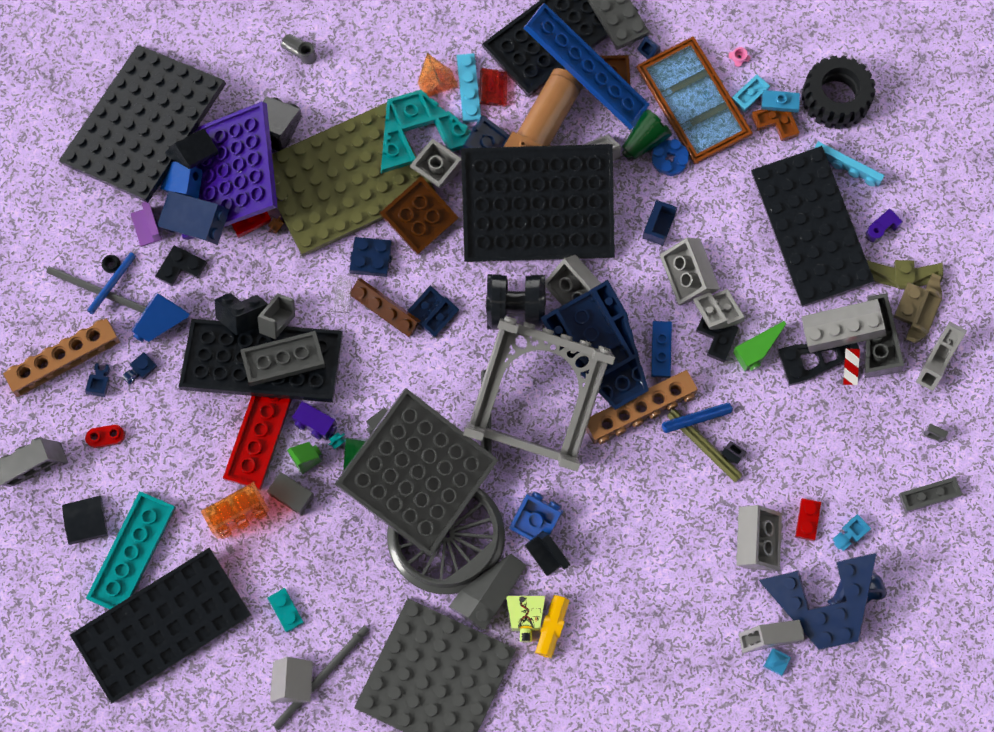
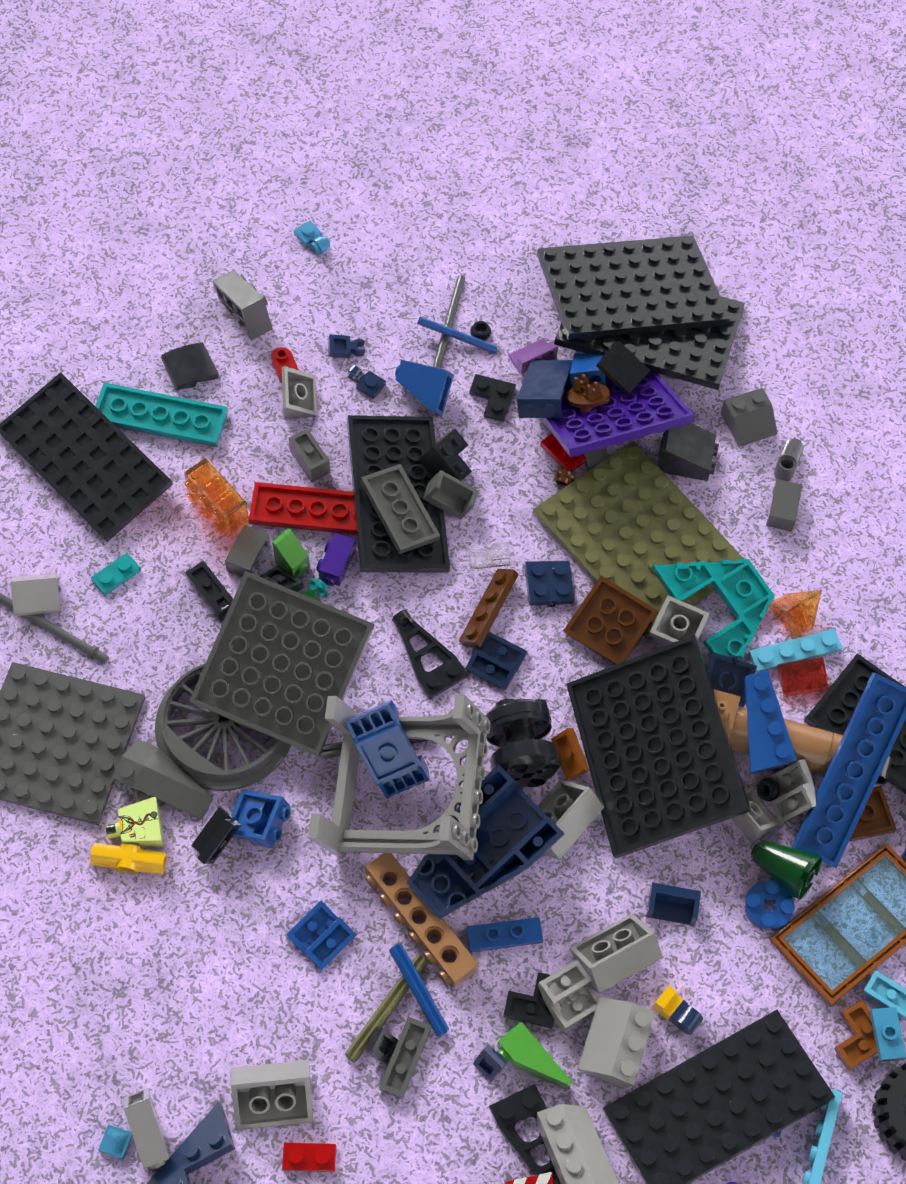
camera: 75 degrees right, 10 degrees down
medium nougat brick [3,318,120,397] -> none
none -> black plate [185,561,233,622]
none -> black plate [260,566,304,592]
none -> light grey slope [282,366,318,418]
none -> blue slope [285,900,357,970]
none -> dark grey panel [289,428,331,482]
none -> blue plate [346,700,430,799]
none -> dark grey plate [379,1016,432,1100]
none -> black plate [392,610,469,699]
none -> dark blue plate [473,1044,507,1082]
none -> black plate [537,236,730,340]
none -> dark orange plate [551,728,590,781]
none -> reddish brown plate [567,374,610,412]
none -> light grey slope [577,997,655,1089]
none -> leg [653,986,703,1035]
none -> dark grey slope [721,388,778,447]
none -> blue wing [744,670,797,774]
none -> black plate [756,777,780,801]
none -> dark grey panel [766,479,802,531]
none -> light grey slope [770,759,816,824]

